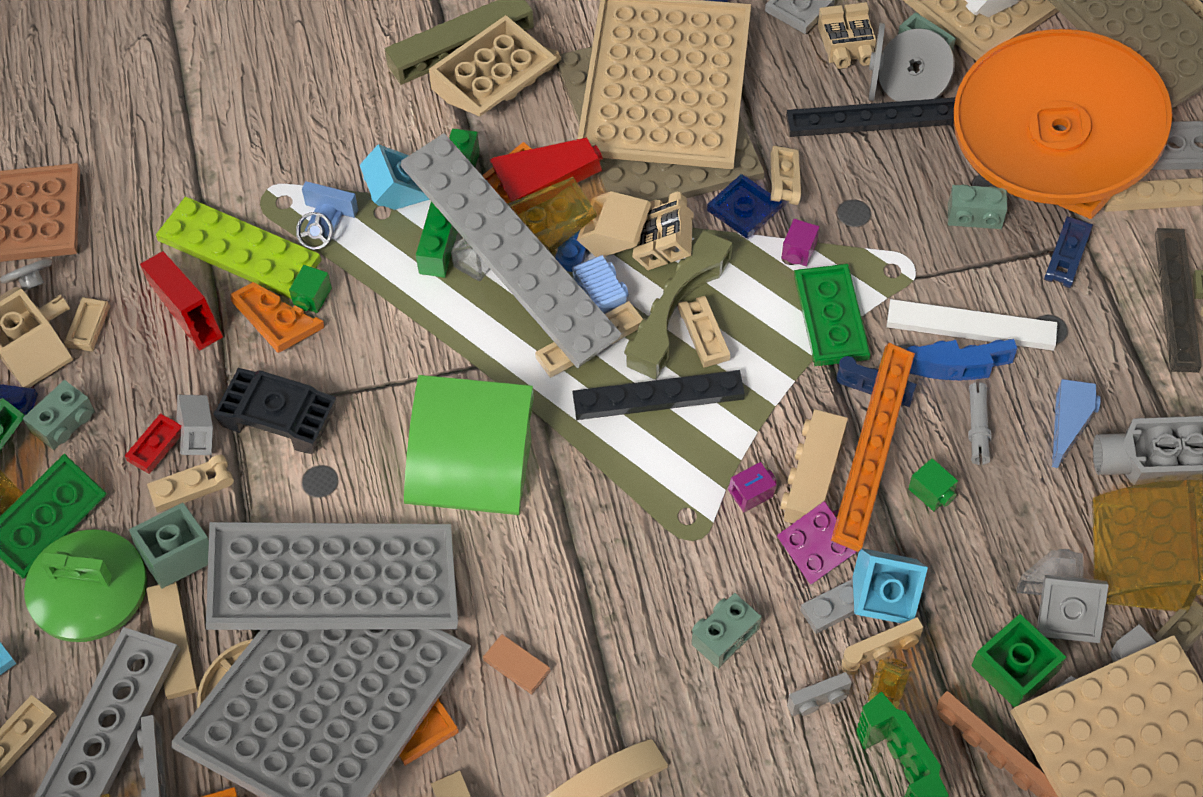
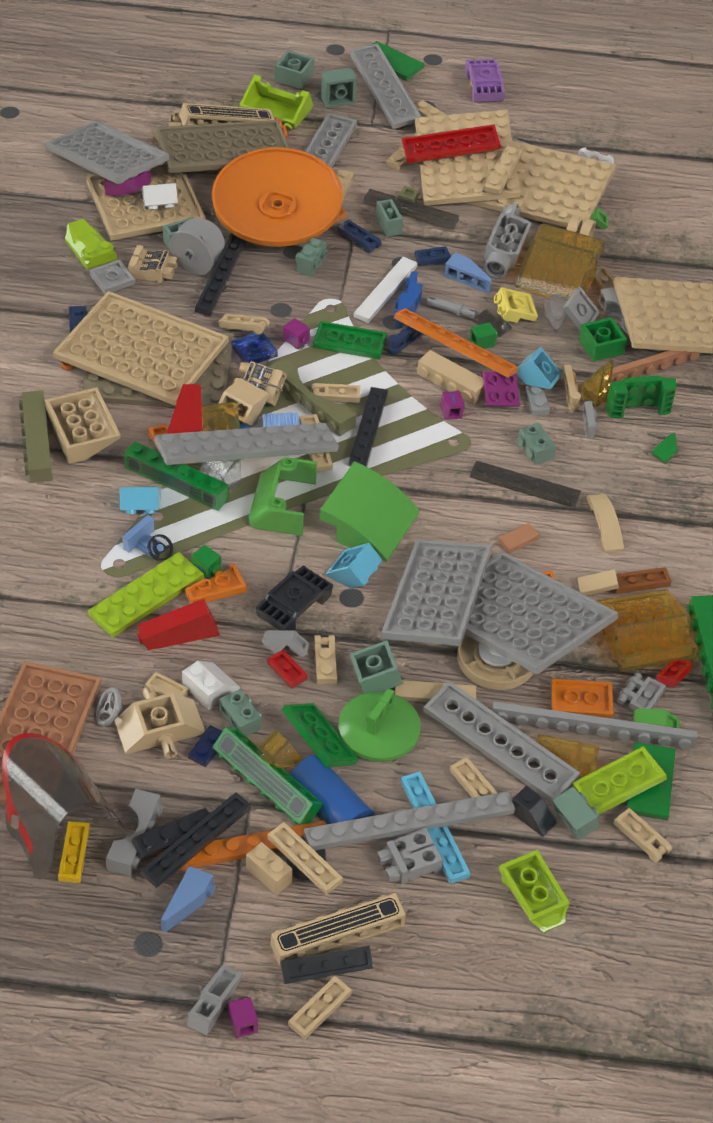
camera: 75 degrees left, 10 degrees down
none -> white slope [182,661,240,710]
none -> bright green windscreen [249,457,317,536]
none -> medium azure slope [325,543,382,588]
none -> sand green brick [376,199,404,237]
none -> dark blue plate [414,246,451,266]
none -> clear smoke plate [470,460,581,508]
none -> clear smoke slope [474,309,512,337]
none -> light yellow plate [494,287,538,323]

